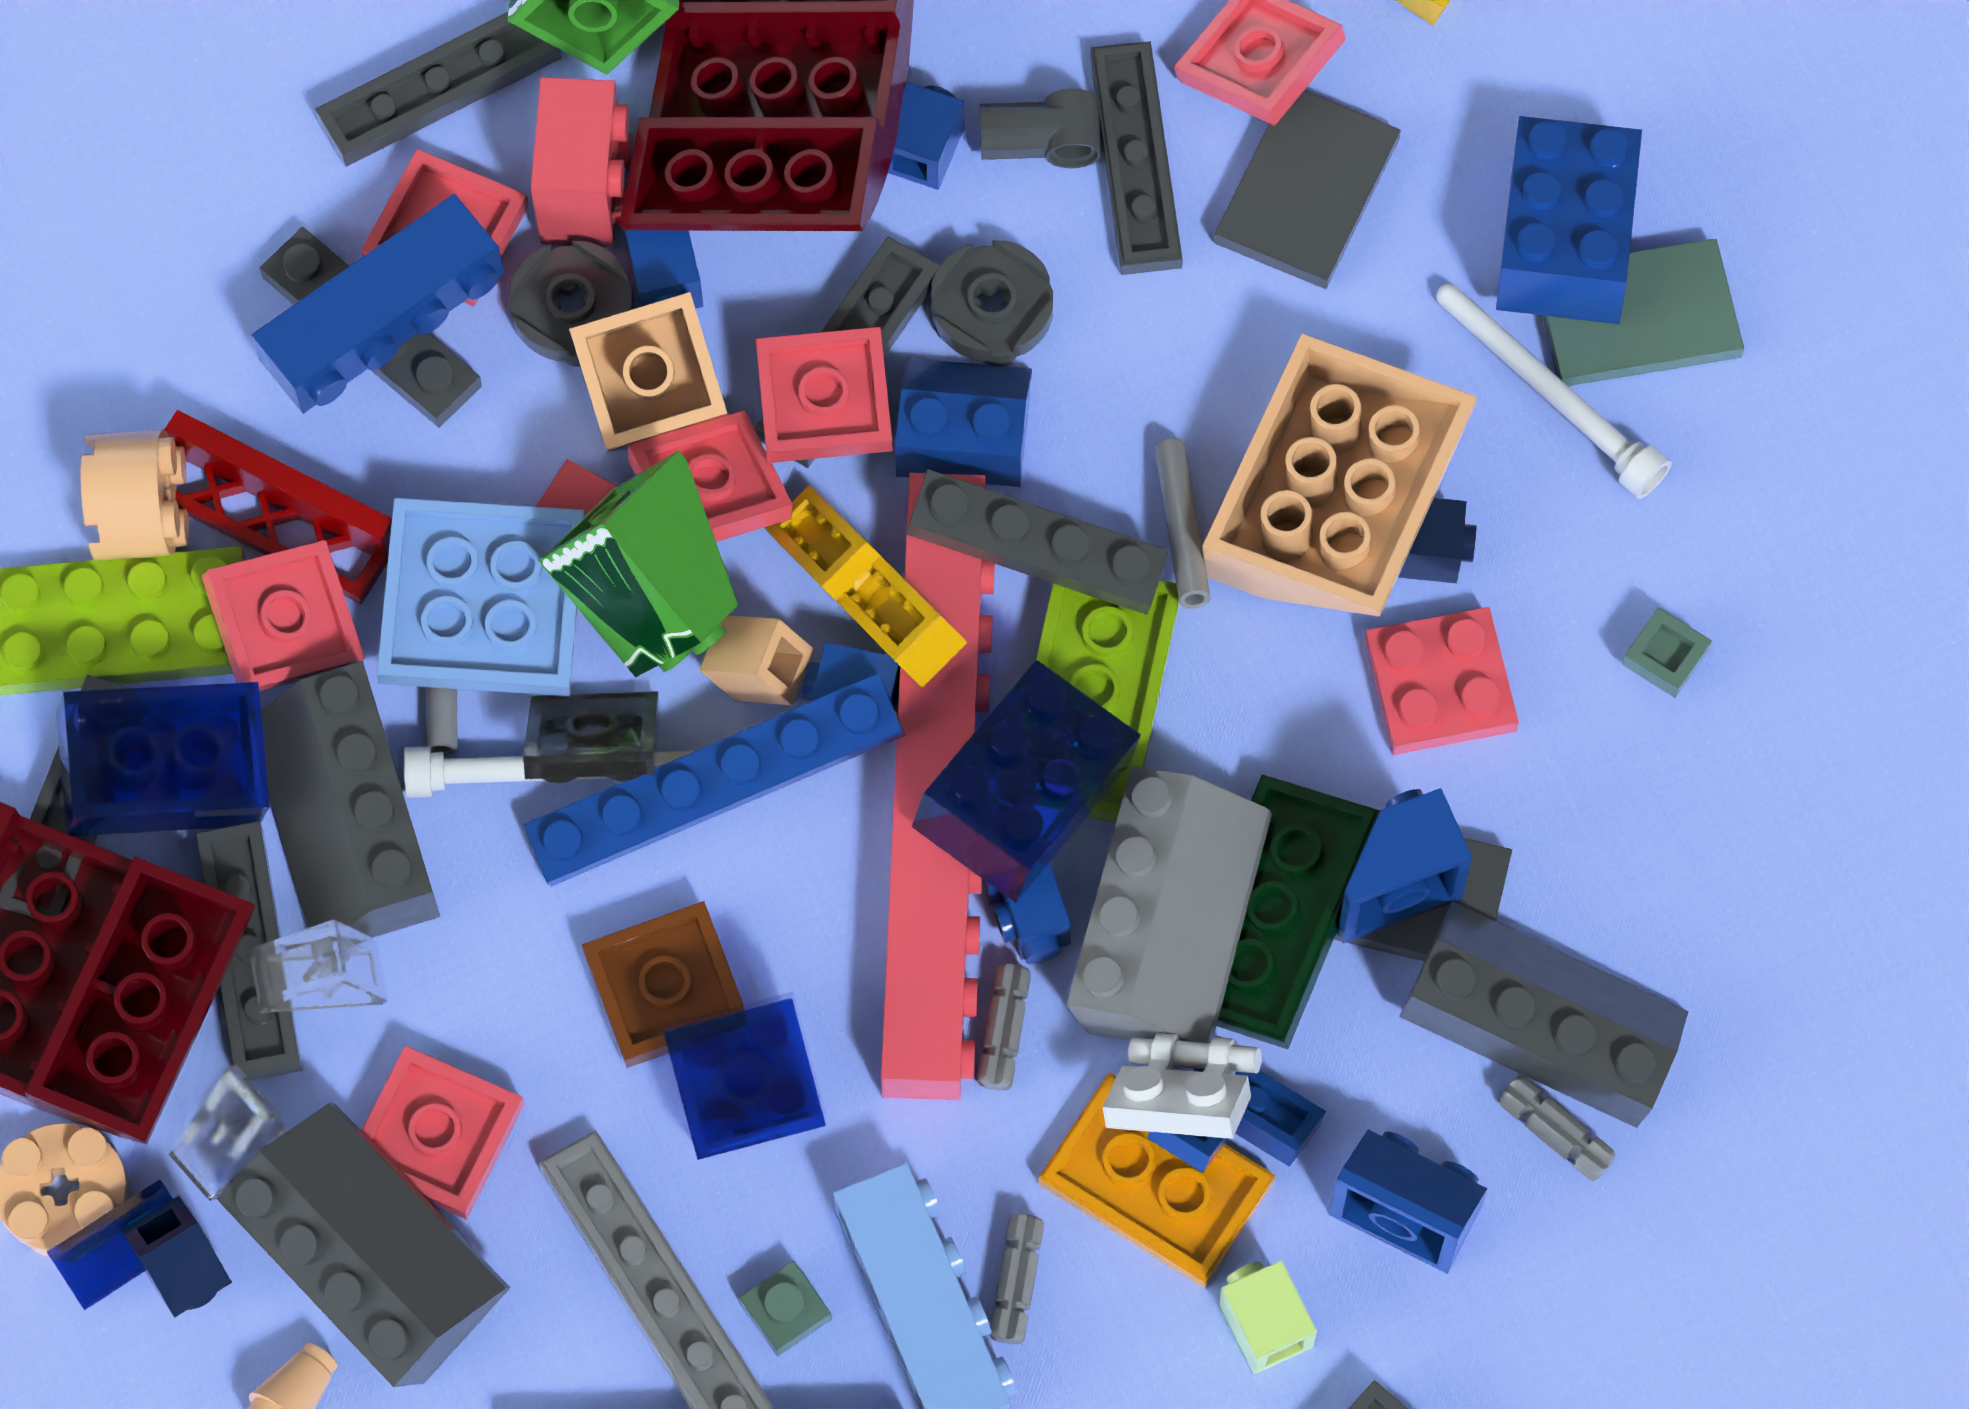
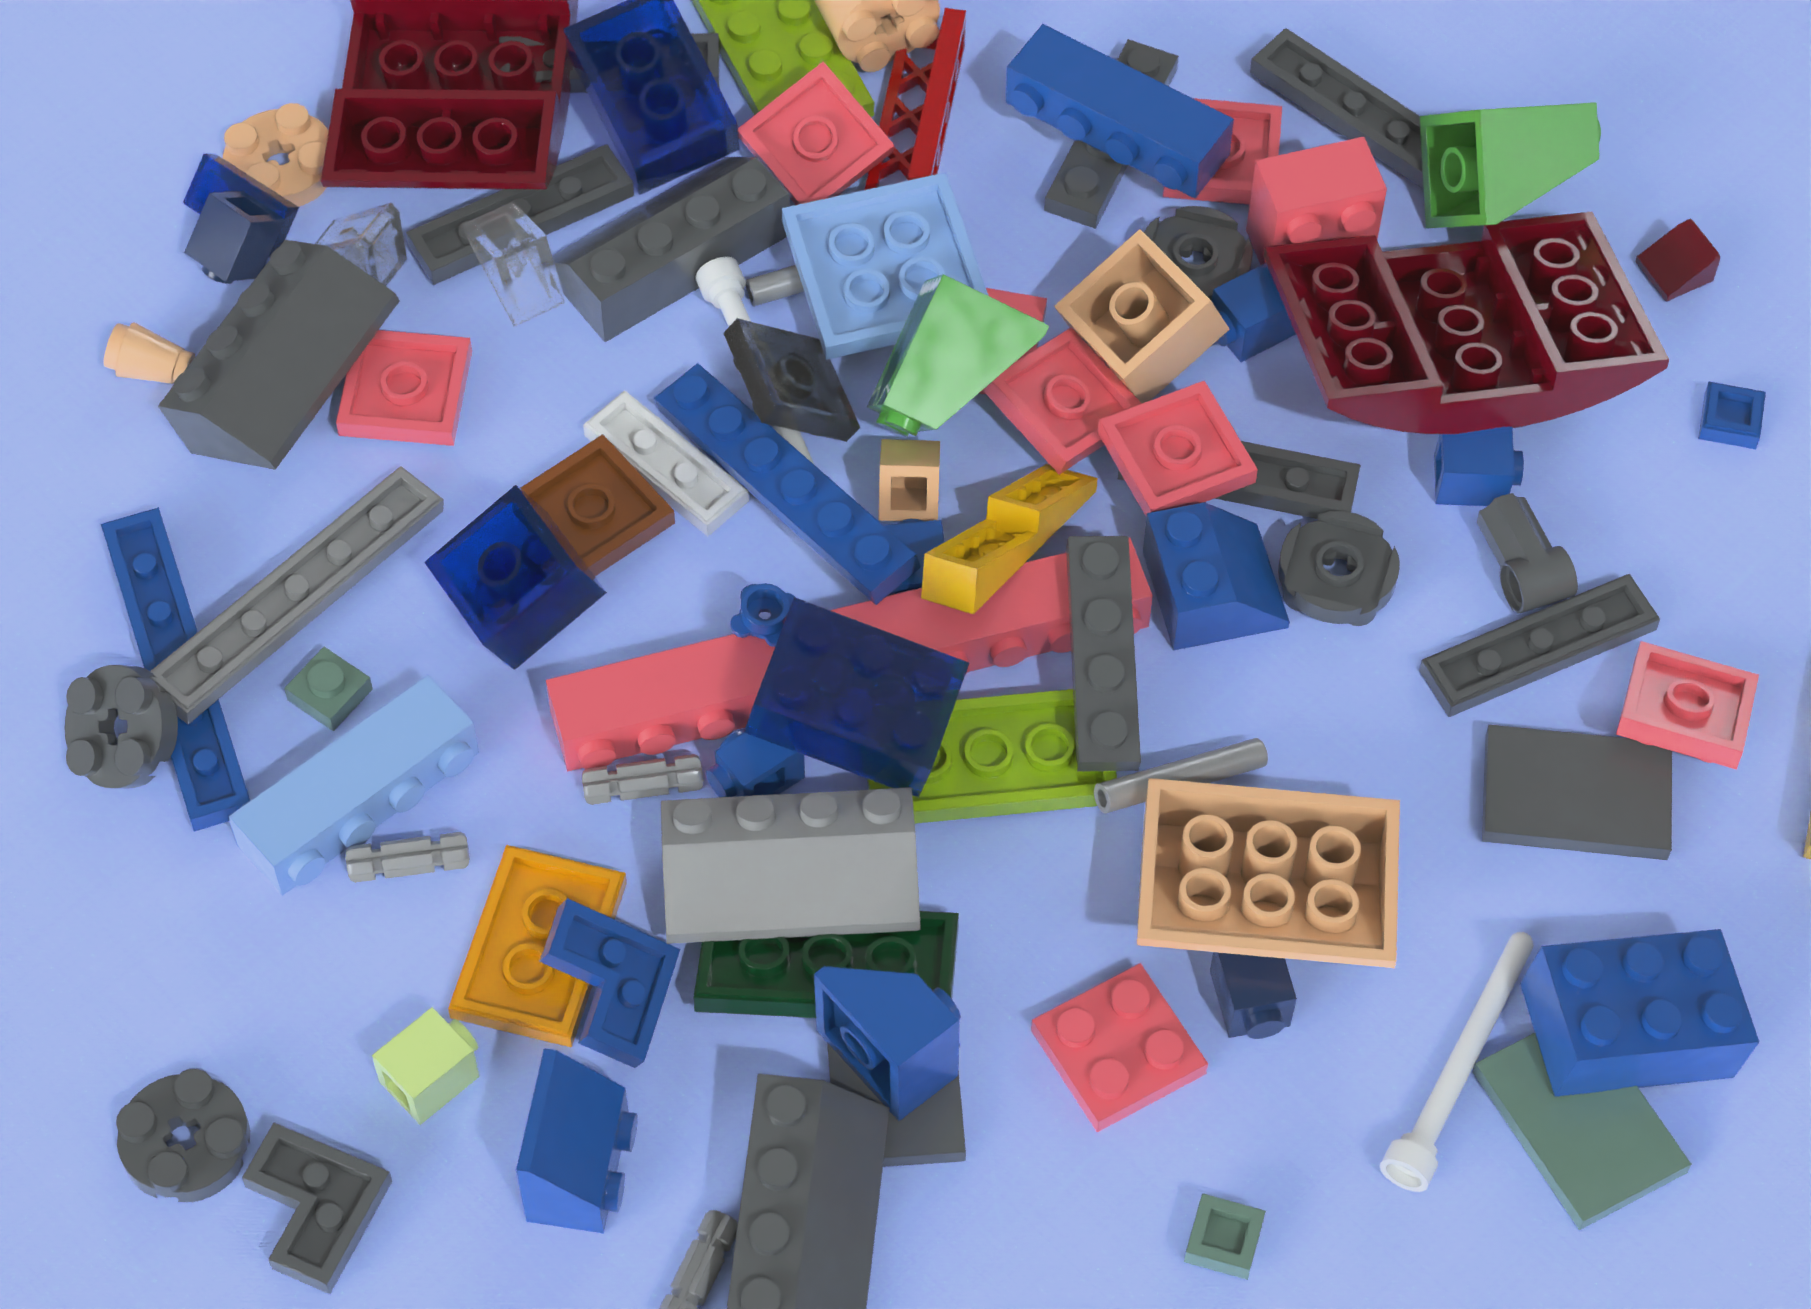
camera: 70 degrees right, 10 degrees down
white plate [1102,1033,1262,1139] -> none
none -> white tile [583,390,749,537]
none -> blue plate [730,583,799,647]

